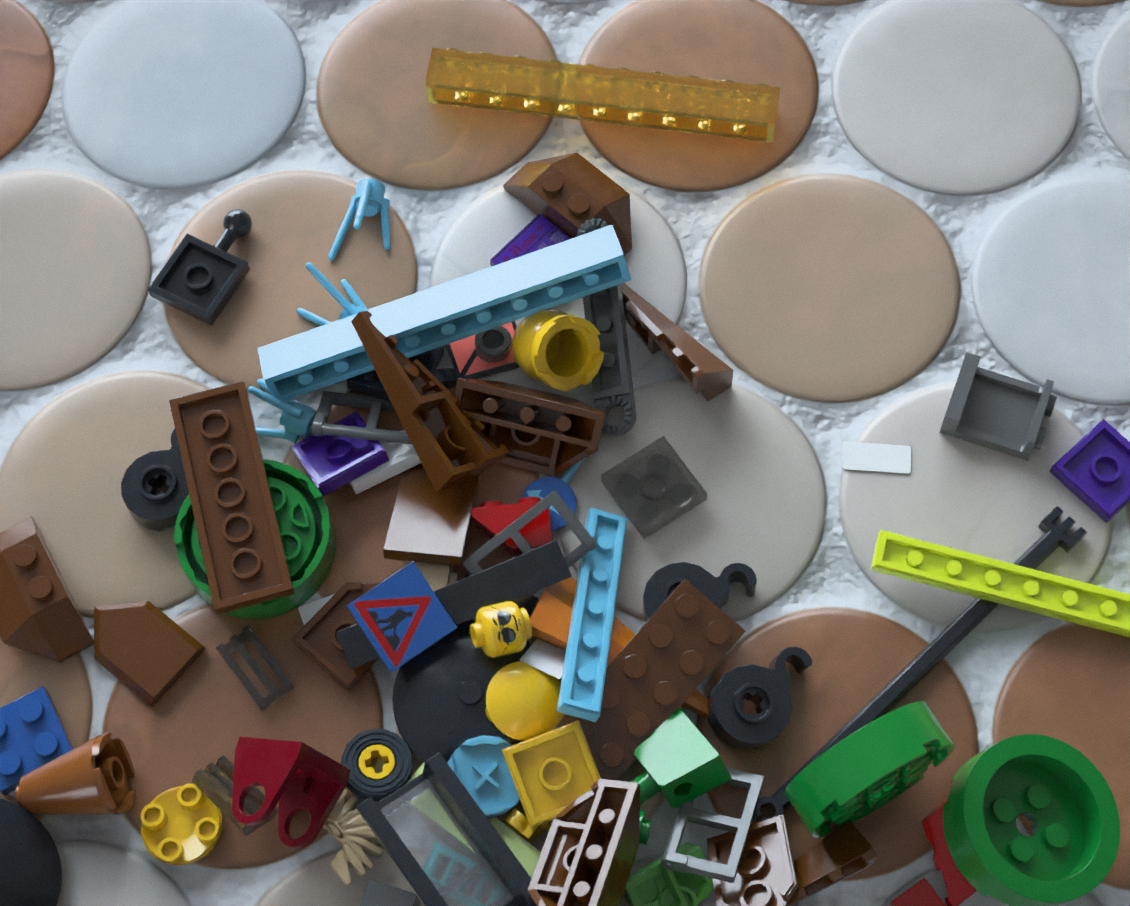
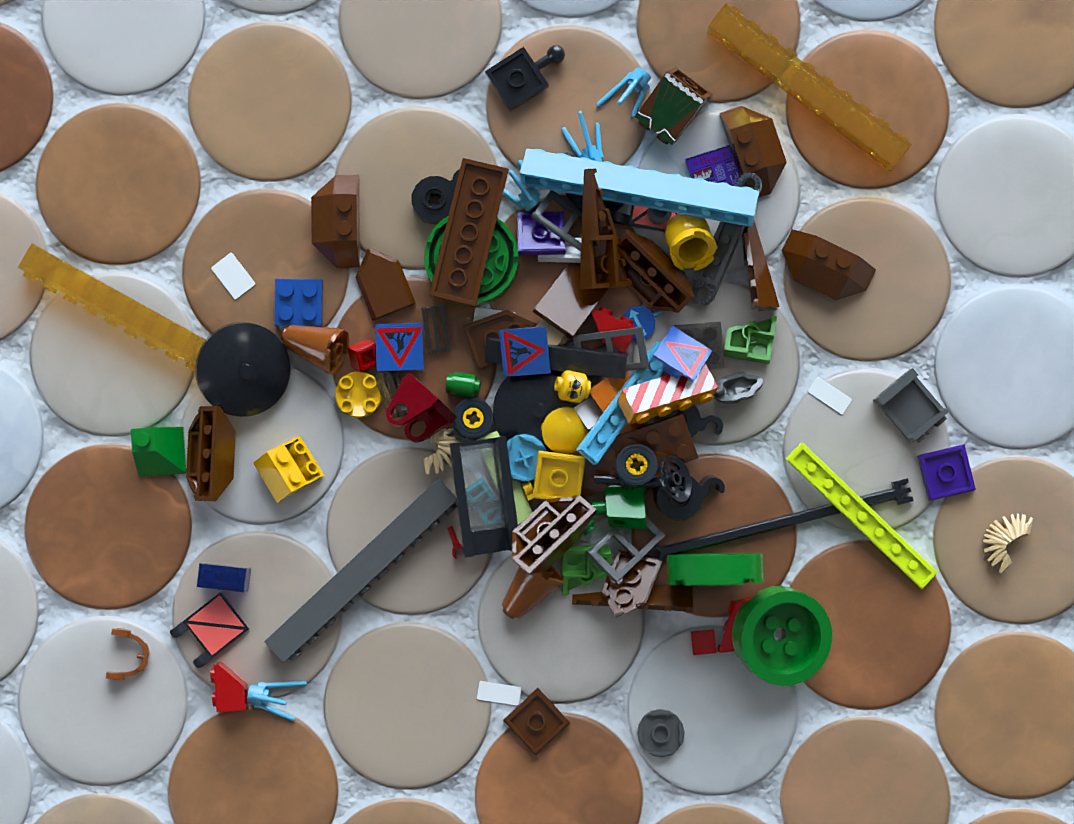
camera: 30 degrees right, 20 degrees up
none -> red slope [347,340,377,372]
none -> blue piece [376,323,424,371]
none -> green brick [446,372,481,398]
none -> black dish [594,455,692,503]
none -> black bush [615,444,658,487]
none -> brick [617,364,718,425]
none -> slope [635,67,713,145]
none -> piece [653,326,712,382]
none -> dark grey arm [713,372,763,404]
none -> bright green slope [723,316,777,364]
none -> reddish brown wedge [781,229,876,300]

